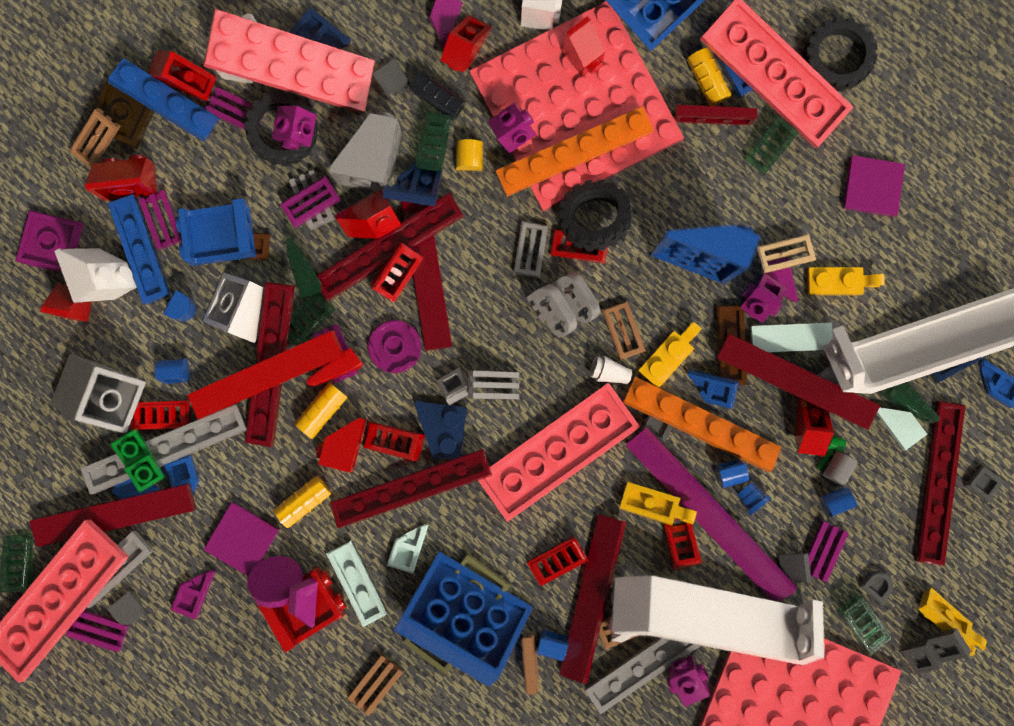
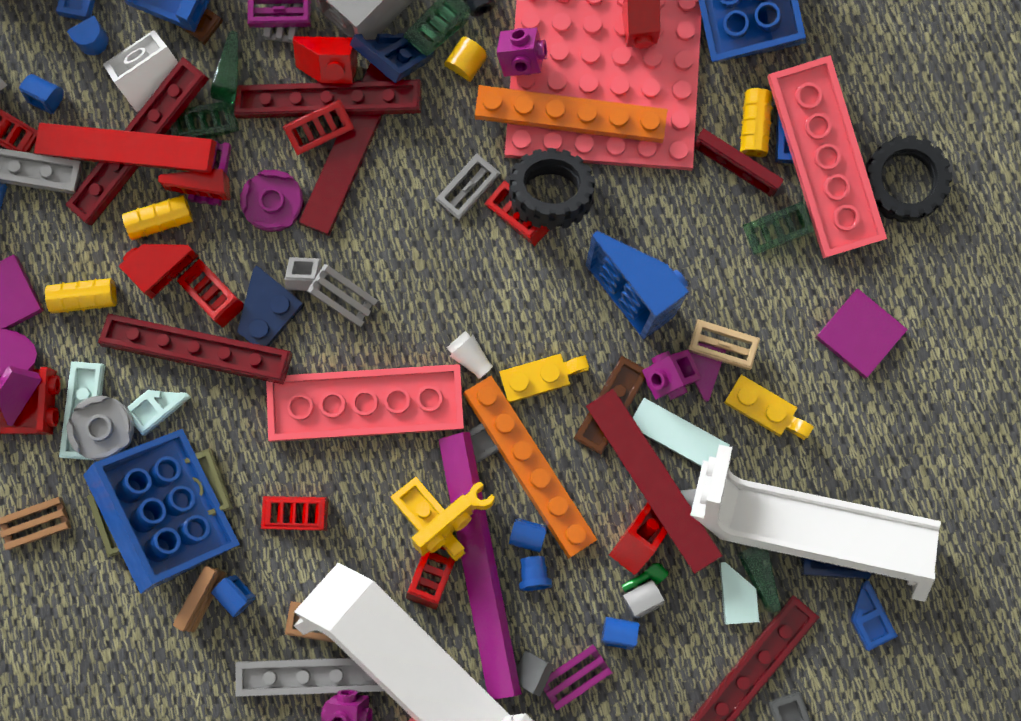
camera: 40 degrees right, 5 degrees down
light grey piece [526,272,600,337] -> none
dark red tile [559,514,626,684] -> none
medium nougat tile [602,301,646,360] -> none
blue tile [687,369,739,409] -> none
none -> light grey tile [67,395,135,461]
none -> yellow plate [411,482,495,556]

